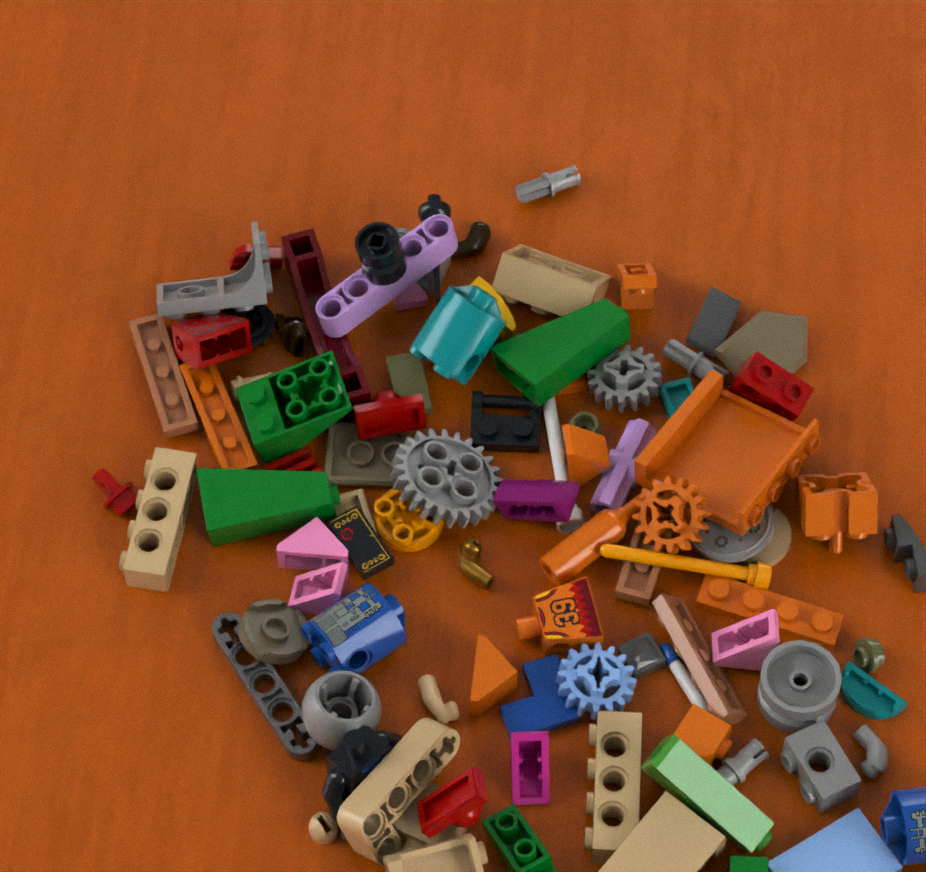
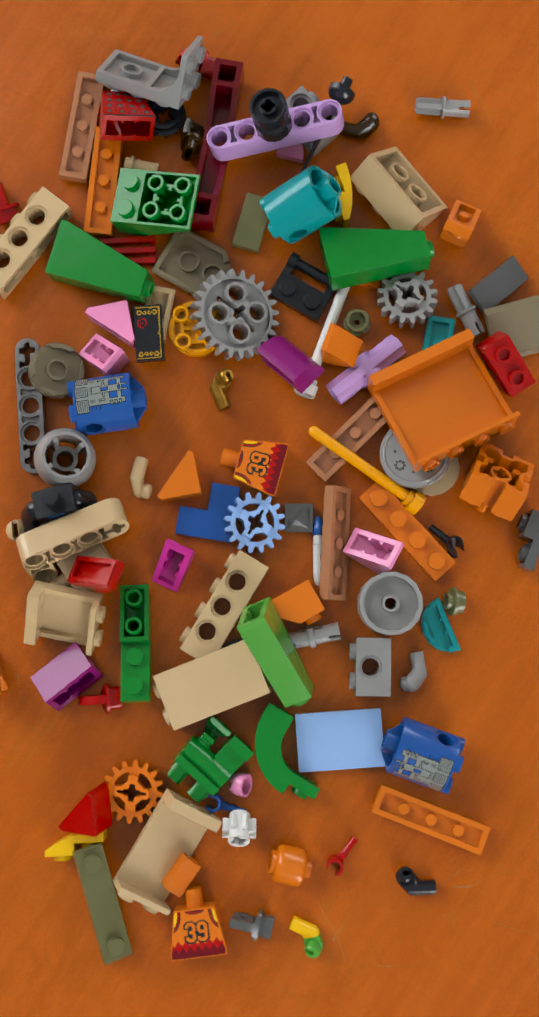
camera: 30 degrees right, 25 degrees up
red tile [353,390,427,440] -> none
orange piece [538,492,645,586] -> none
orange gear [632,476,711,554] -> none
none -> black hand [428,524,464,558]

